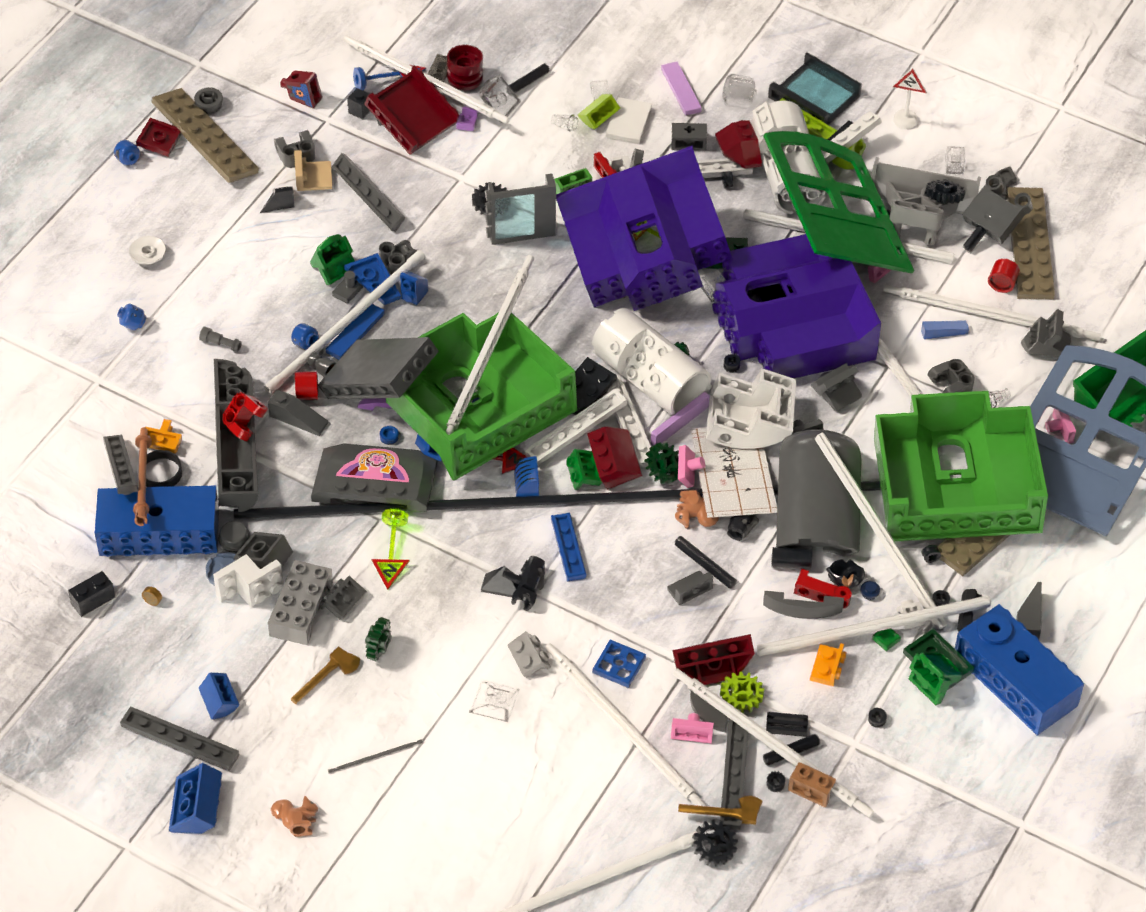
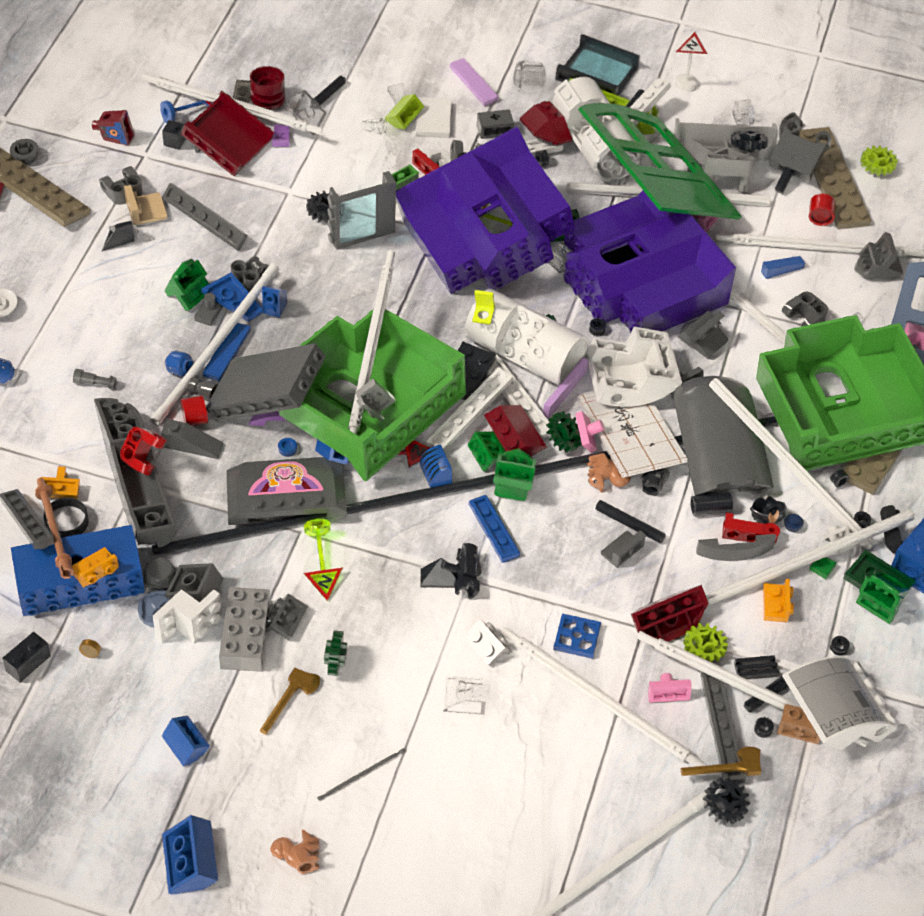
camera: 15 degrees left, 0 degrees up
dark grey plate [120,706,239,771] -> none
dark grey tile [690,691,727,732] -> none
none -> light orange bracket [72,547,119,588]
none -> light grey bracket [355,379,396,421]
none -> neon yellow bracket [472,290,495,325]
none -> green piece [493,449,537,501]
none -> light grey slope [782,656,898,751]
none -> lime gear [860,145,898,176]

